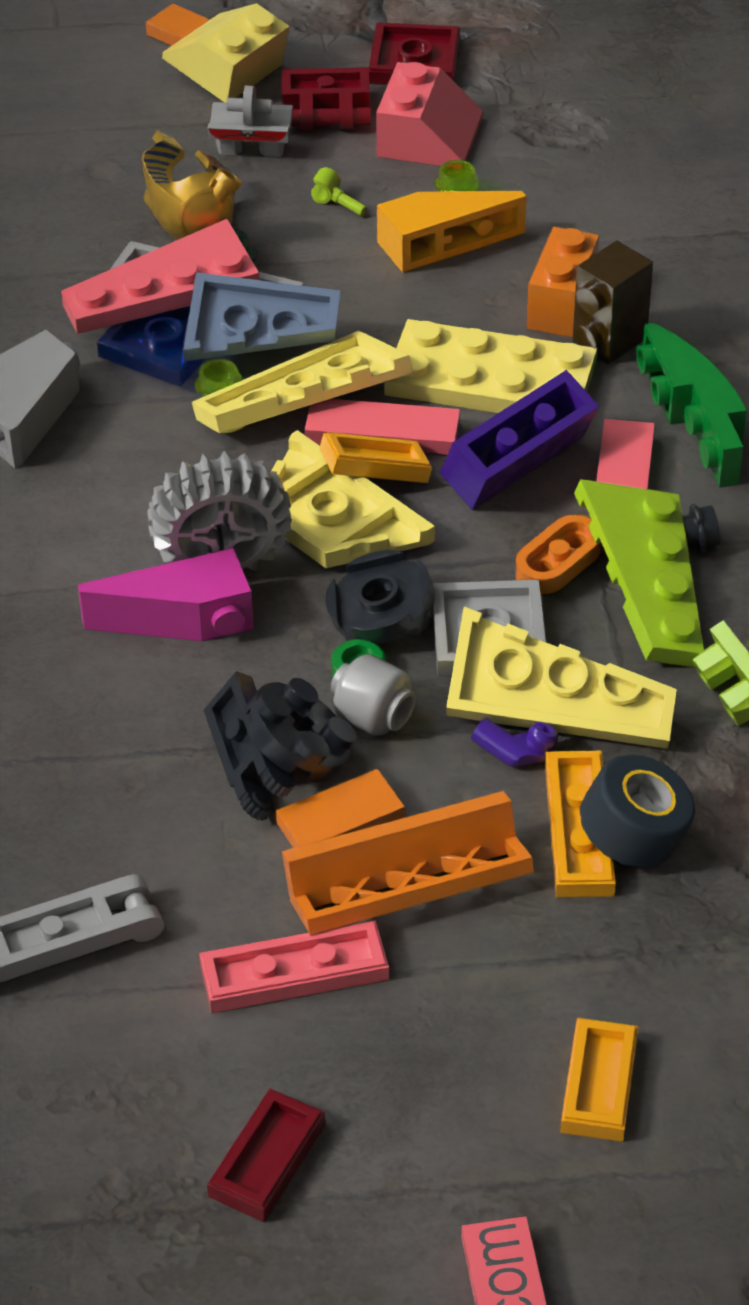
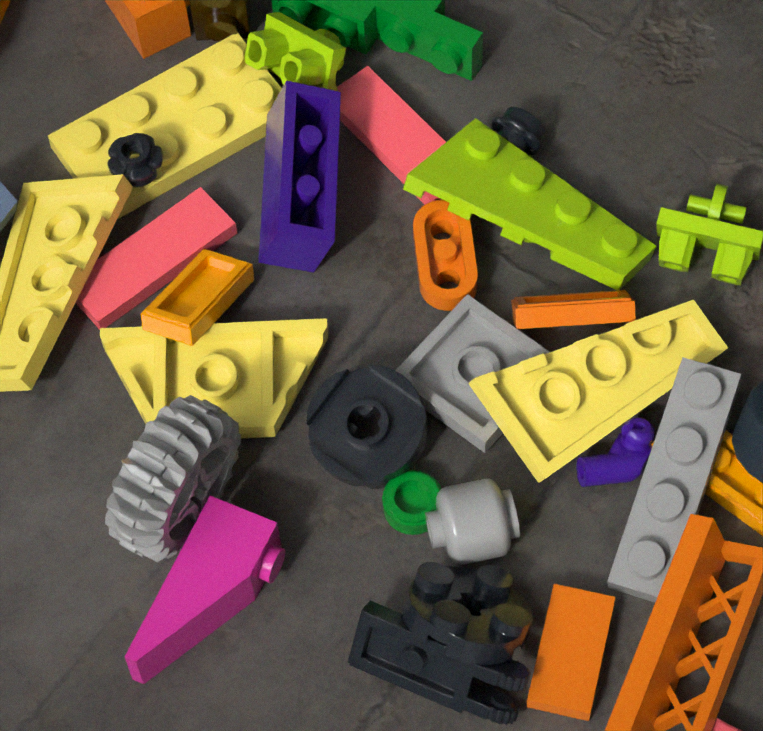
camera: 45 degrees left, 15 degrees up
none -> black plate [107,133,164,187]
none -> lime hips [245,12,346,91]
none -> orange tile [511,290,636,329]
none -> light grey plate [607,357,741,603]

